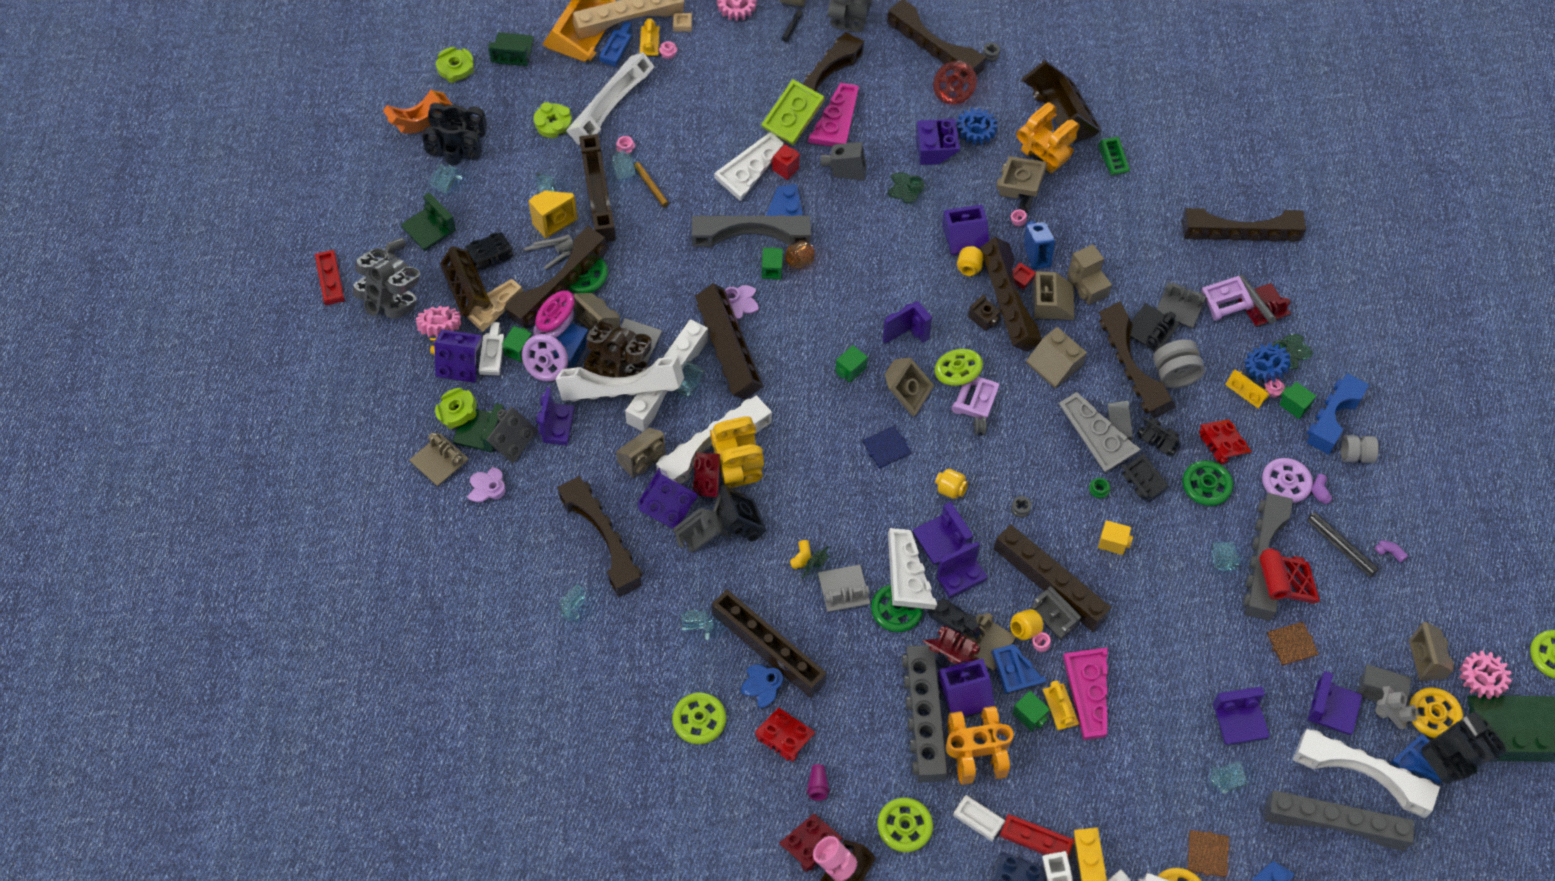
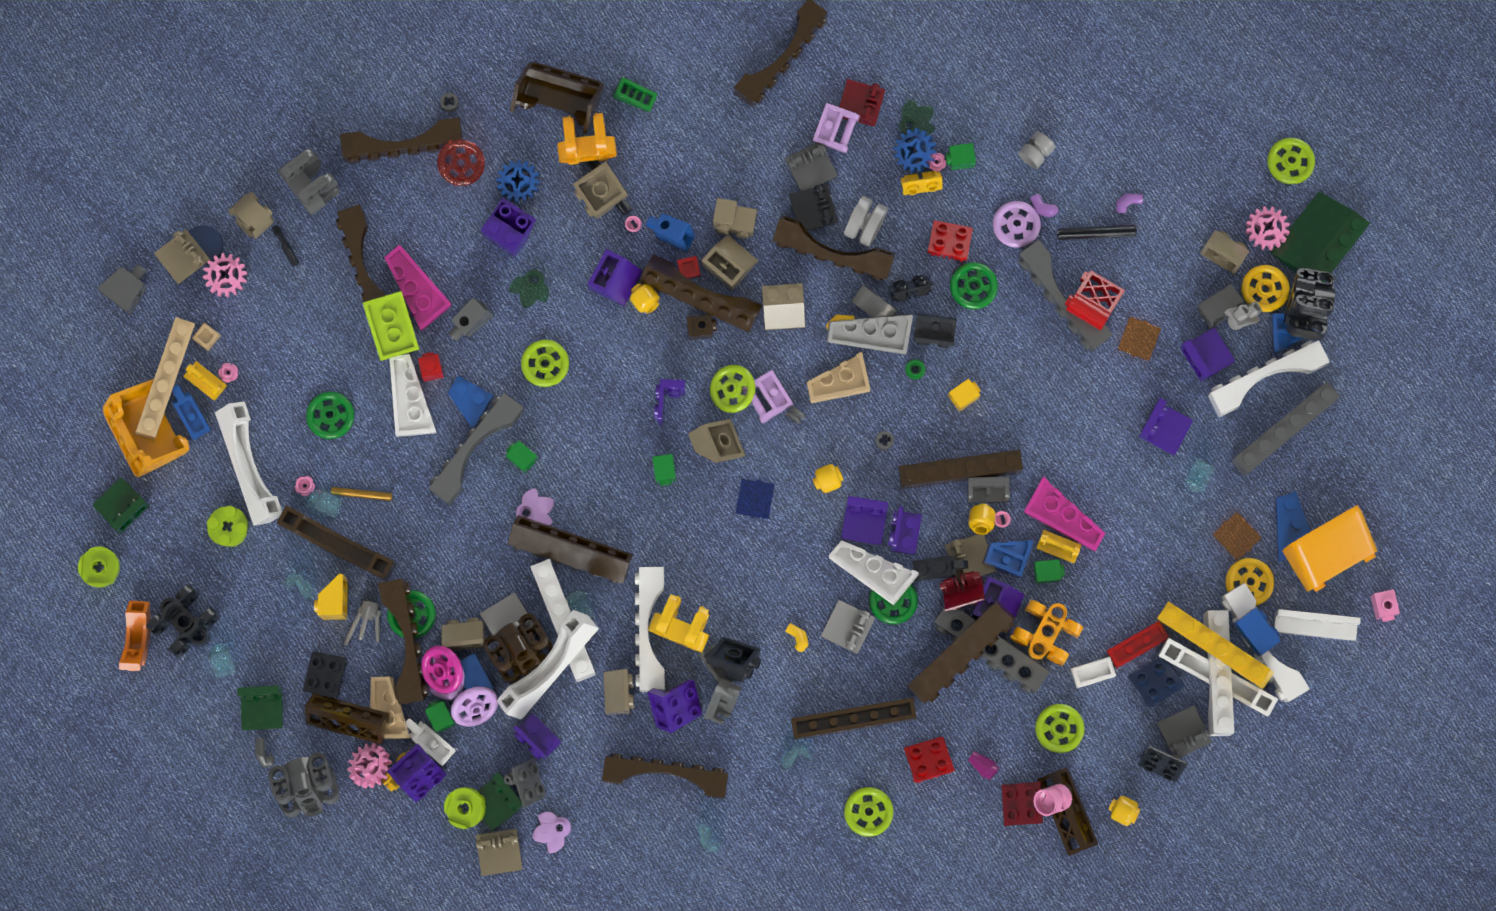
camera: 50 degrees left, 20 degrees up
red tile [315,250,345,306] -> none
dark red hinge [693,453,720,497] -> none
blue plate [741,664,784,708] -> none
clear orange head [785,240,815,269] -> none
clear green plate [802,545,830,579] -> none
clear light blue bracket [1211,542,1241,571] -> none
dark grey bar [1239,275,1276,324] -> none
blue arch [1306,373,1370,455] -> none
none -> green plate [306,392,354,439]
none -> lime plate [521,340,569,387]
none -> tan wing [807,352,870,403]
none -> dark brown brick [908,600,1015,704]

